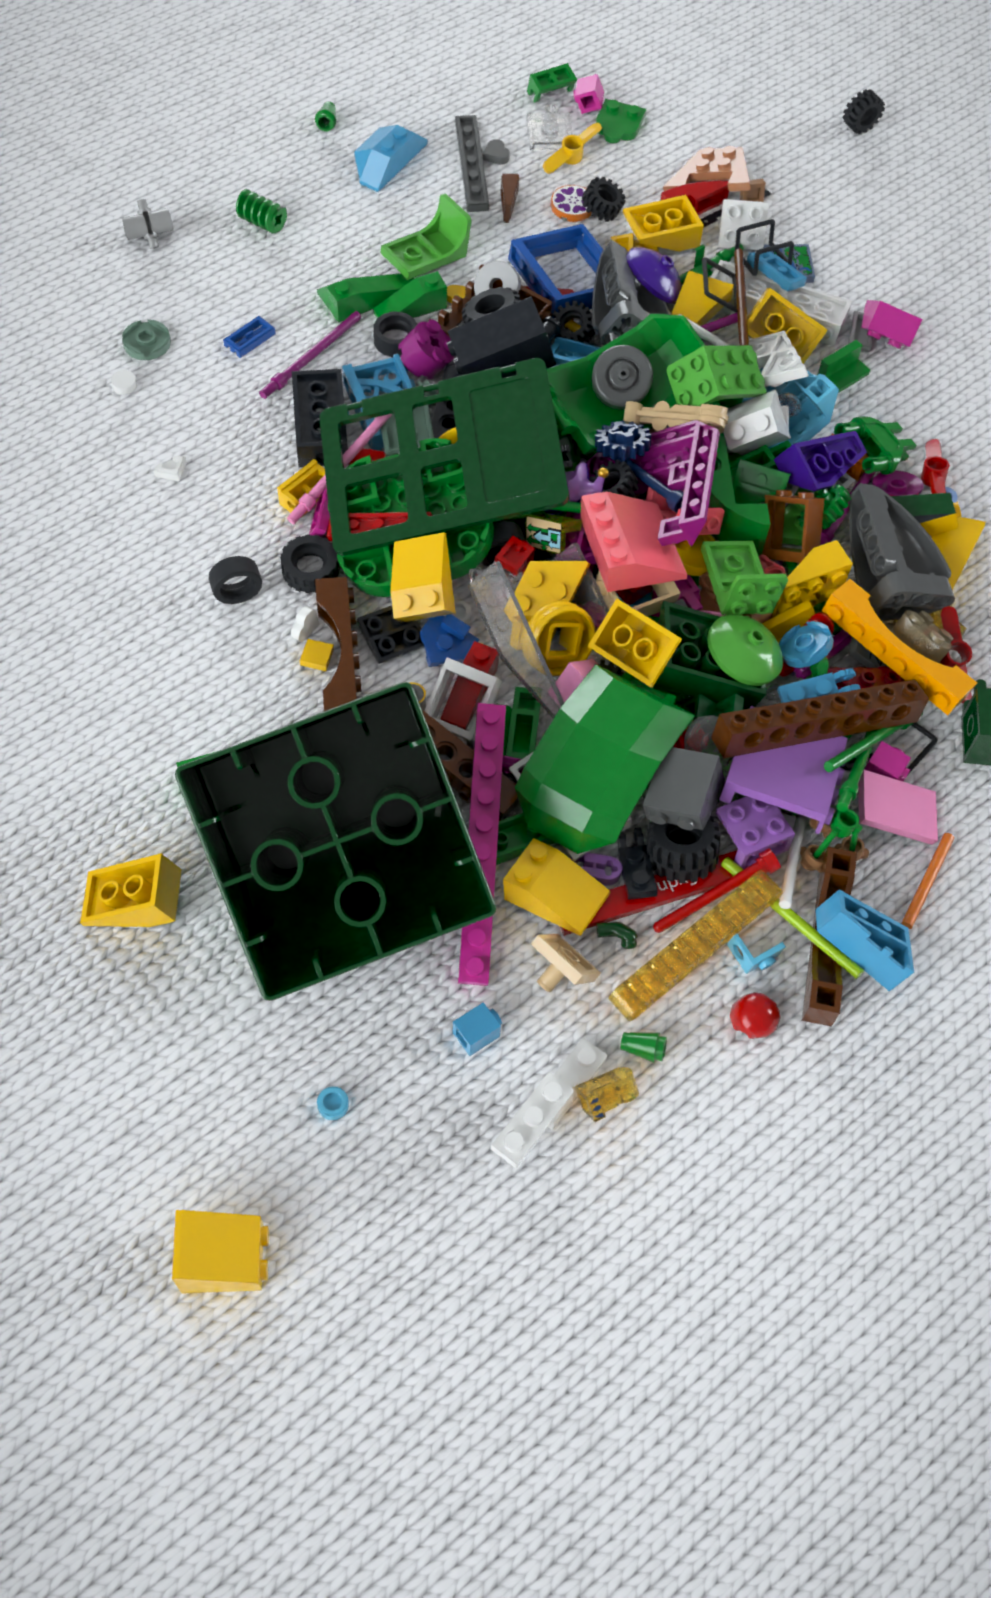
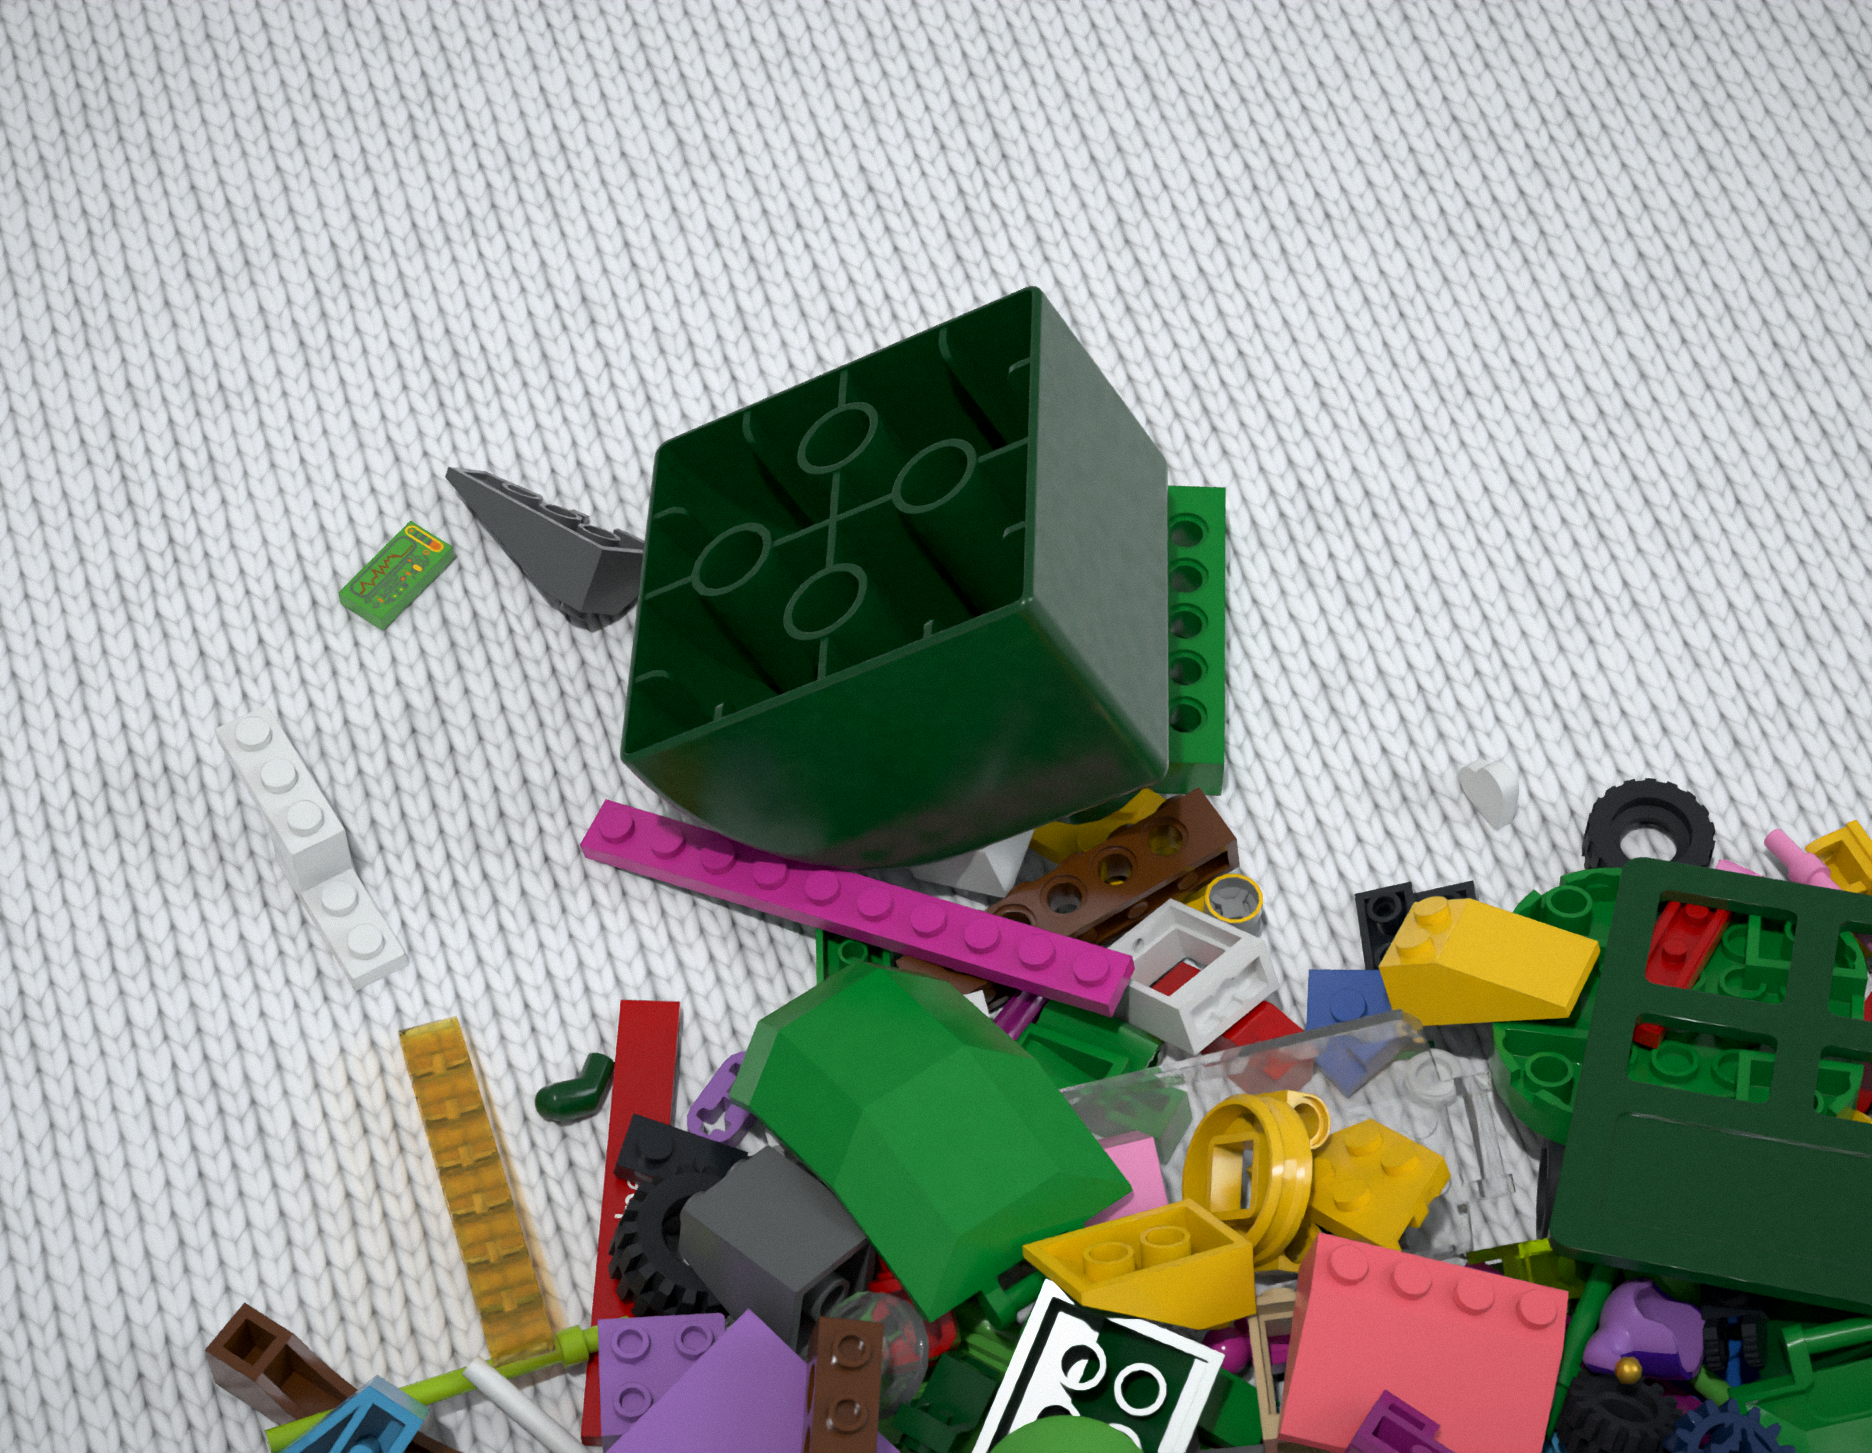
camera: 115 degrees right, 5 degrees down
yellow slope [172,1210,269,1294] -> none
black tyre [208,556,262,604] -> none
yellow tile [300,639,334,671] -> none
reddish brown arch [315,577,362,711] -> none
medium azure tile [317,1087,349,1120] -> none
dark azure brick [452,1002,502,1056] -> none
red bracket [495,536,535,577] -> none
yellow slope [503,838,610,936] -> none
tan tile [531,934,601,992] -> none
clear yellow leg [575,1067,639,1122] -> none
green cone [620,1032,667,1063] -> none
red piece [653,848,781,933] -> none
medium azure bracket [727,934,786,974] -> none
red hair [730,992,780,1039] -> none
none -> bright green tile [338,520,455,631]
none -> dark grey wedge [445,467,644,620]

